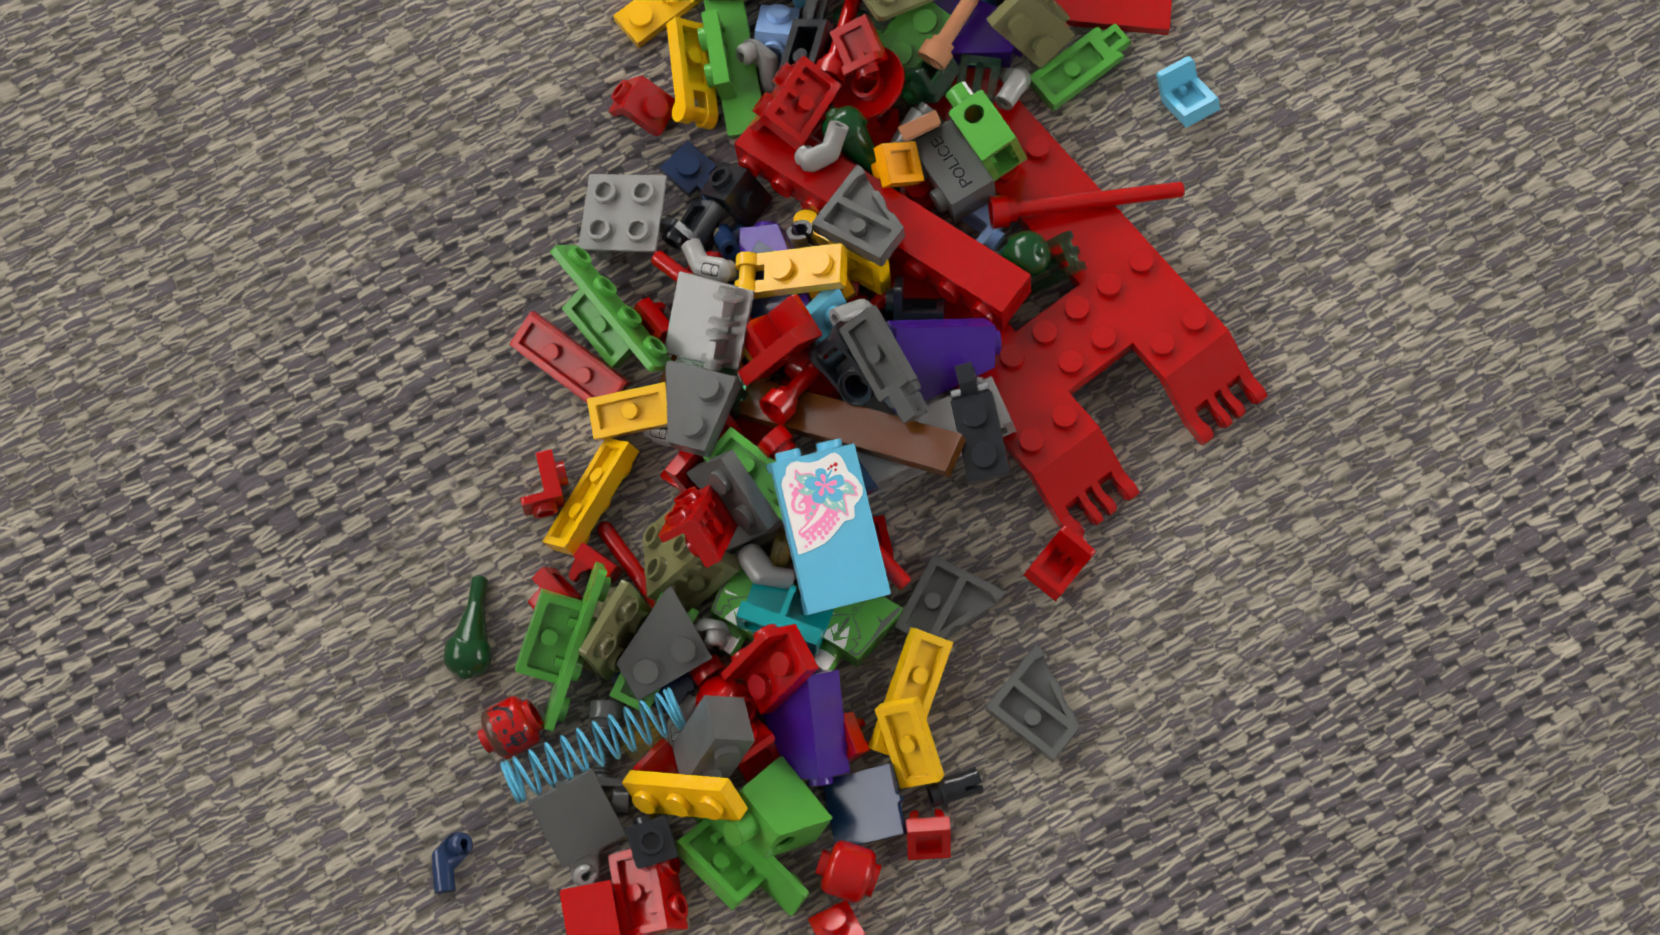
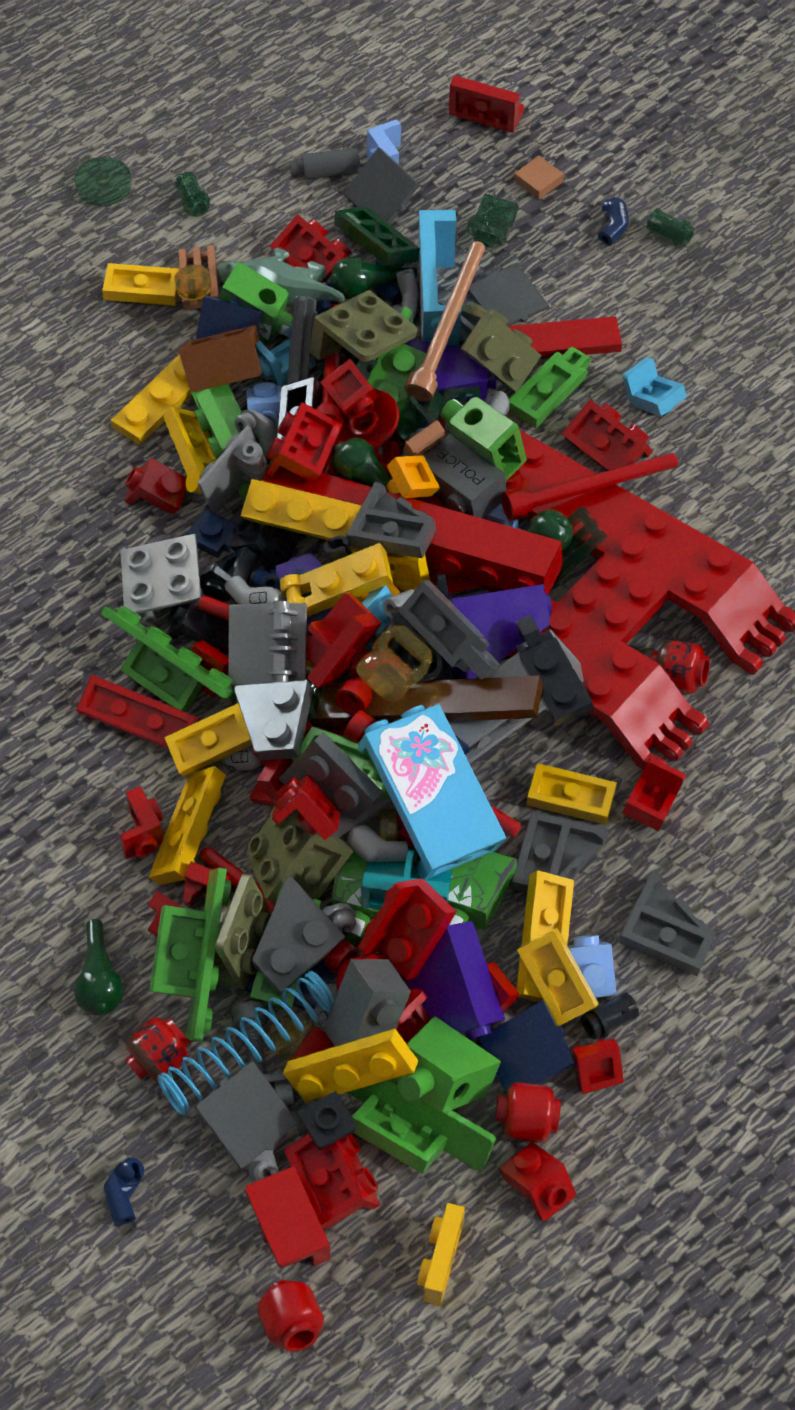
camera: 15 degrees left, 15 degrees down
light grey arm [794,121,849,172] -> none
none -> black bracket [167,595,229,650]
none -> light grey hinge [198,425,269,514]
none -> yellow plate [240,479,362,540]
none -> clear yellow piece [356,625,432,703]
none -> yellow plate [527,763,617,825]
none -> red bracket [561,399,653,471]
none -> light blue bracket [567,935,617,998]
none -> red head [650,640,710,695]

